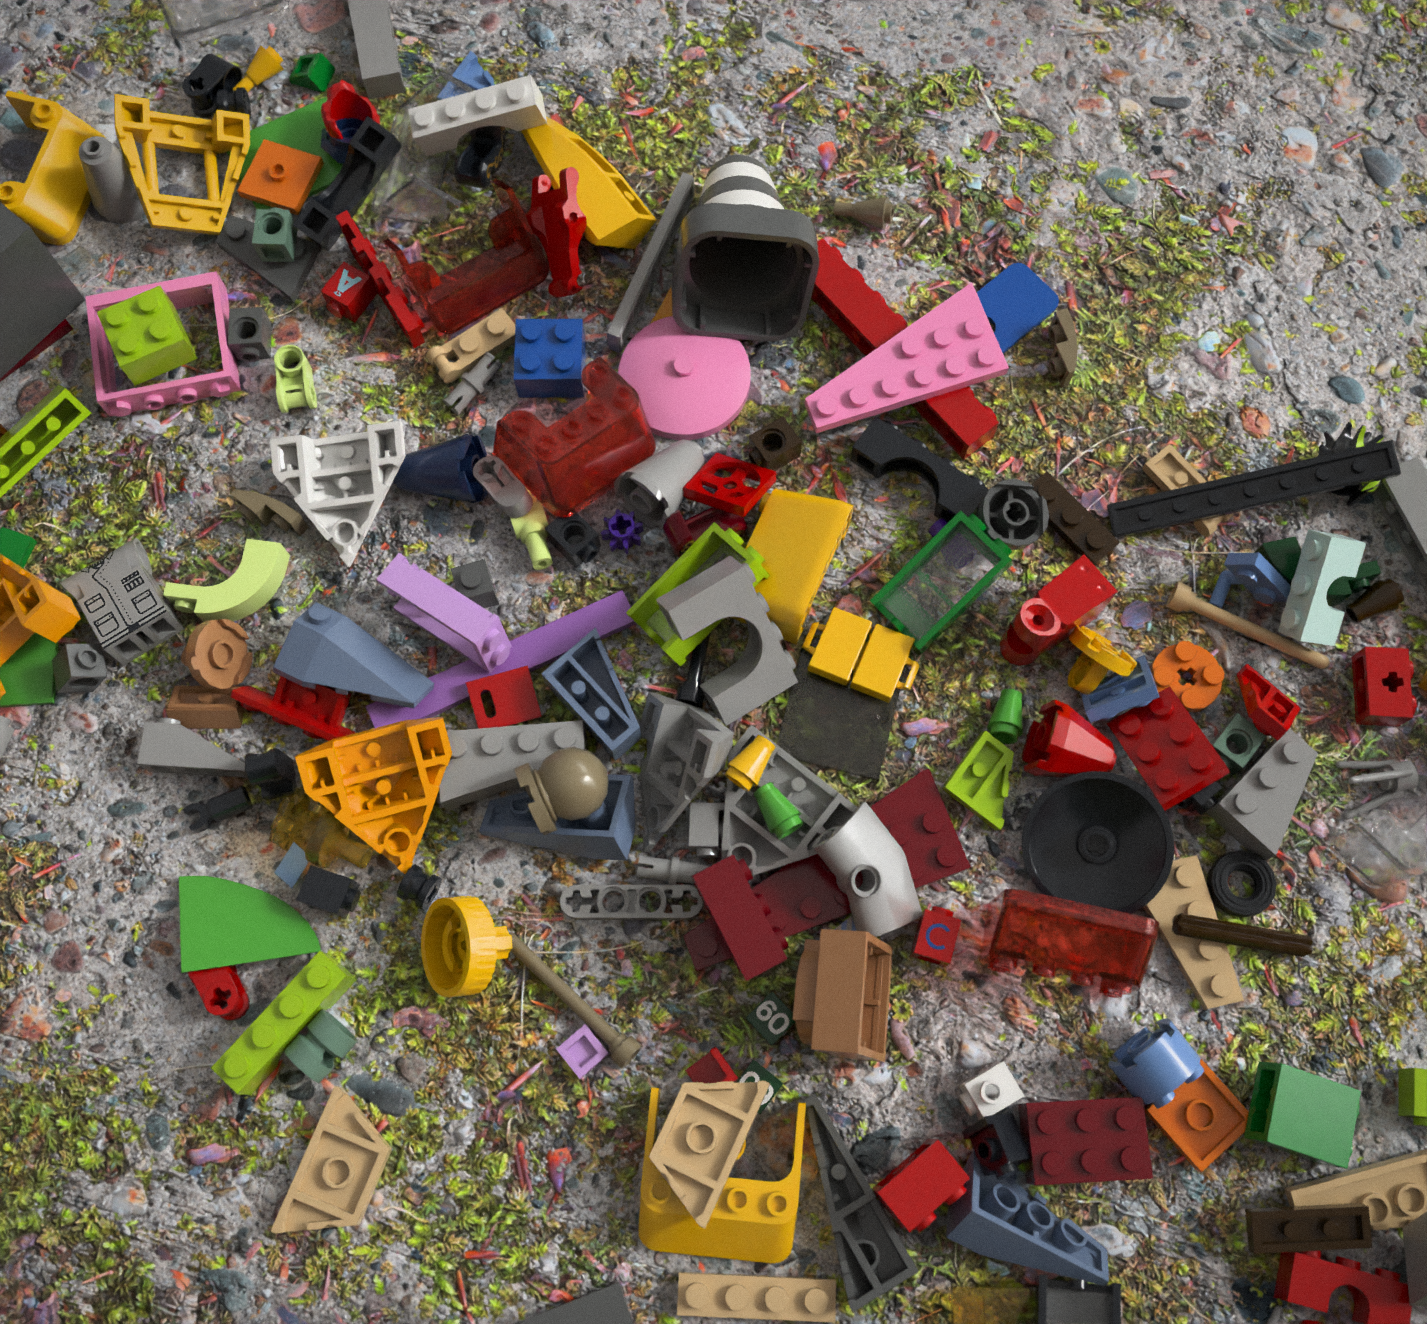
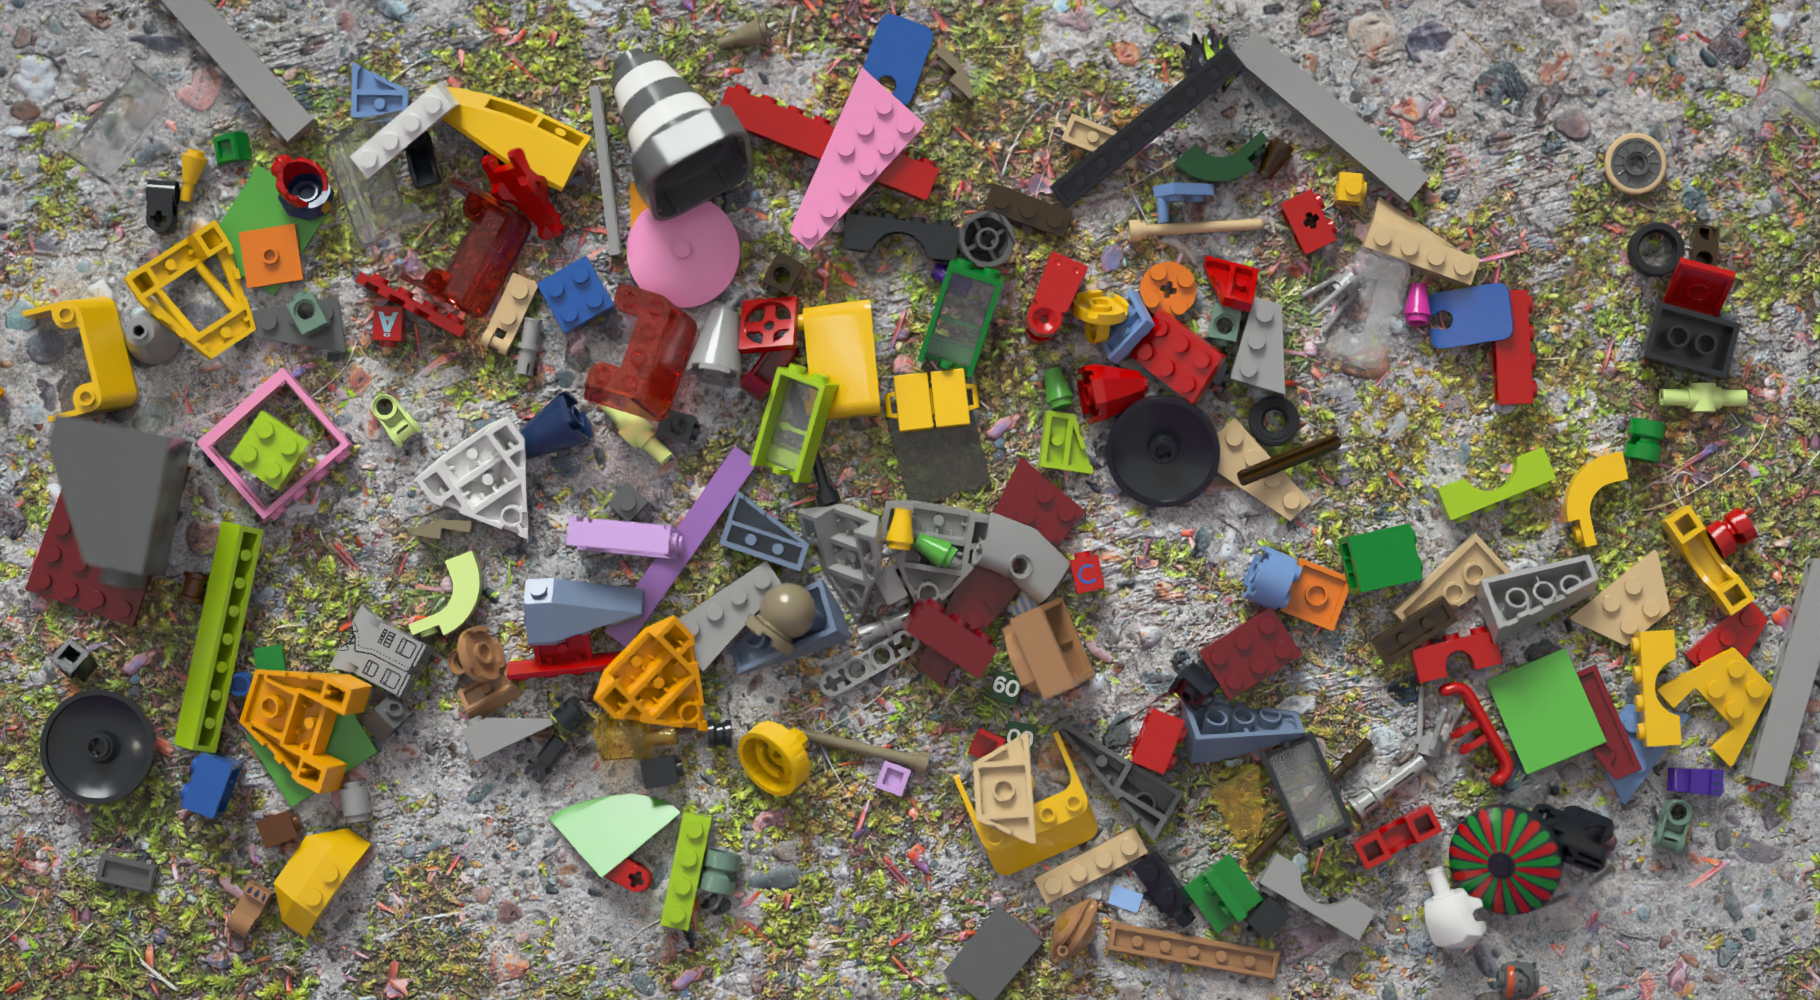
camera: 30 degrees left, 15 degrees up
black wheel [217,87,251,120] -> none
dark grey brick [228,307,272,362] -> none
tan wing [271,1086,392,1234] -> none
light blue sticker [274,842,312,888] -> none
black arch [293,116,402,252] -> none
red piece [466,665,542,729] -> none
light grey piece [473,456,533,518] -> none
dark purple gear [601,509,644,554] -> none
light grey arch [656,556,798,726] -> none
white brick [959,1061,1024,1120] -> none
clear red windscreen [979,889,1159,998] -> none
light aqua arch [1278,529,1366,646] -> none

